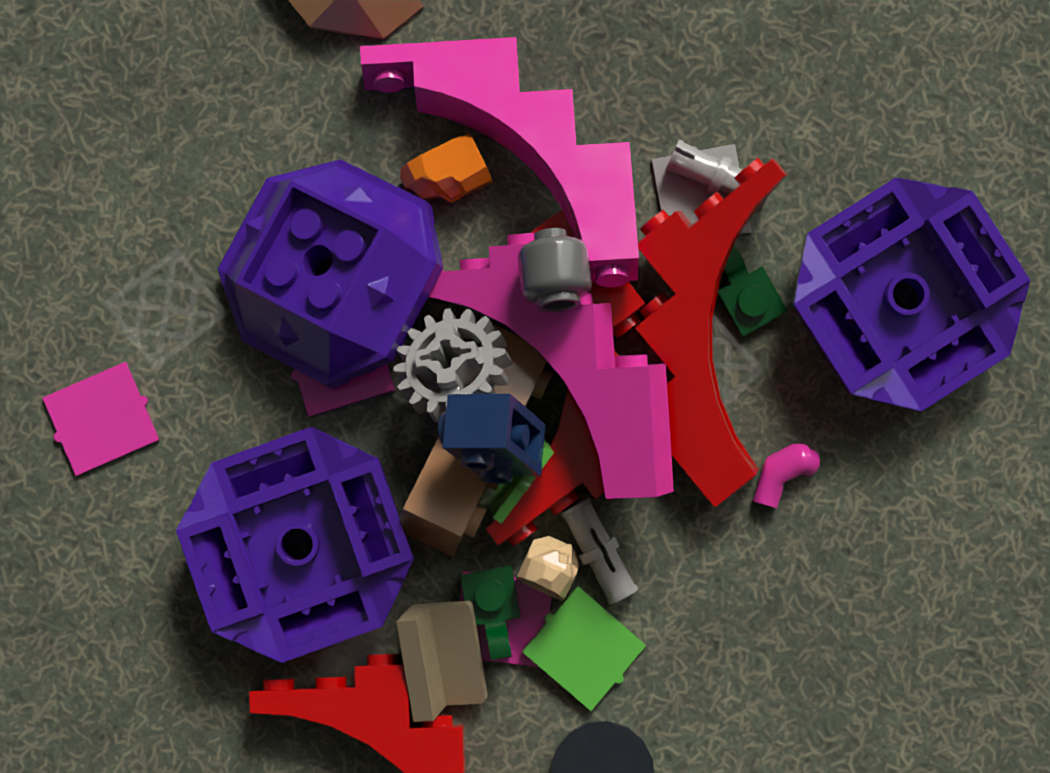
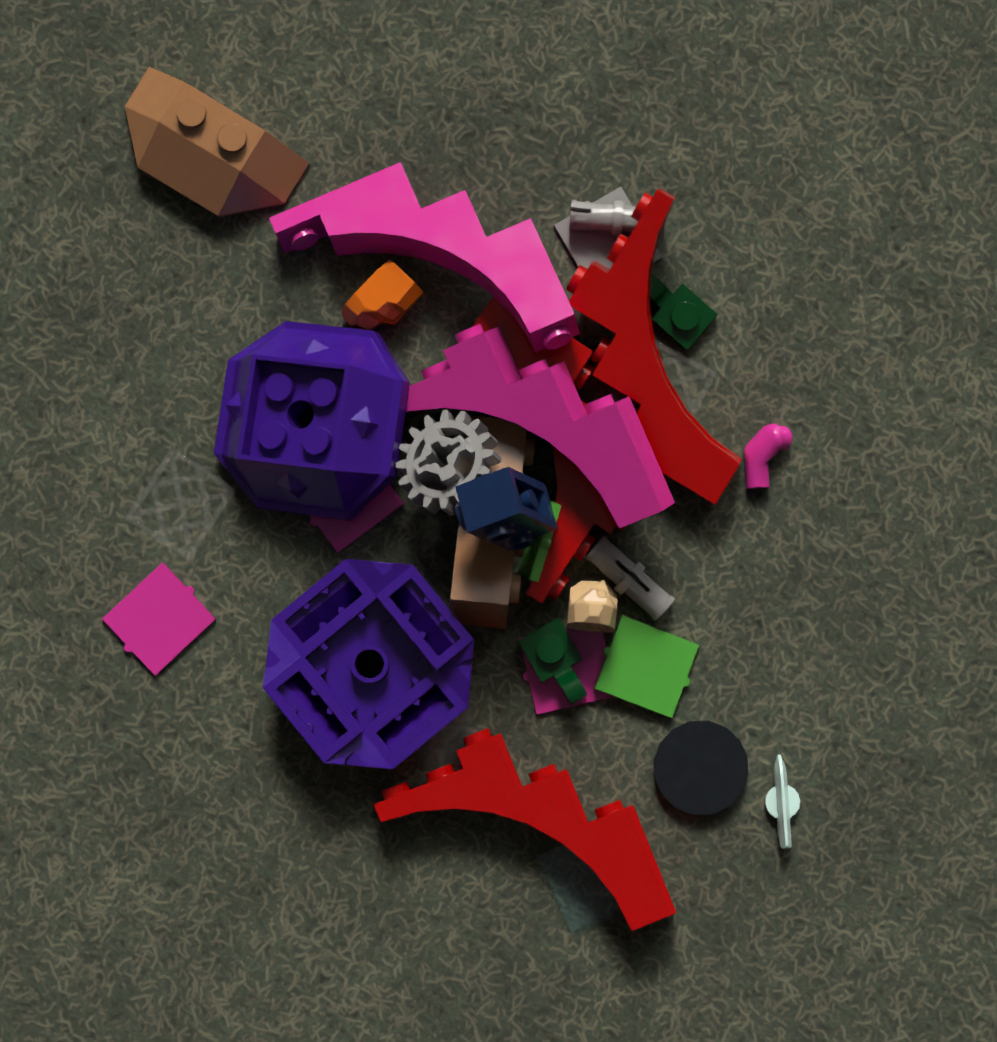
camera: 15 degrees left, 0 degrees up
dark tan panel [396,601,488,722] -> none
dark grey head [518,228,592,312] -> none
dark purple piece [791,177,1031,412] -> none

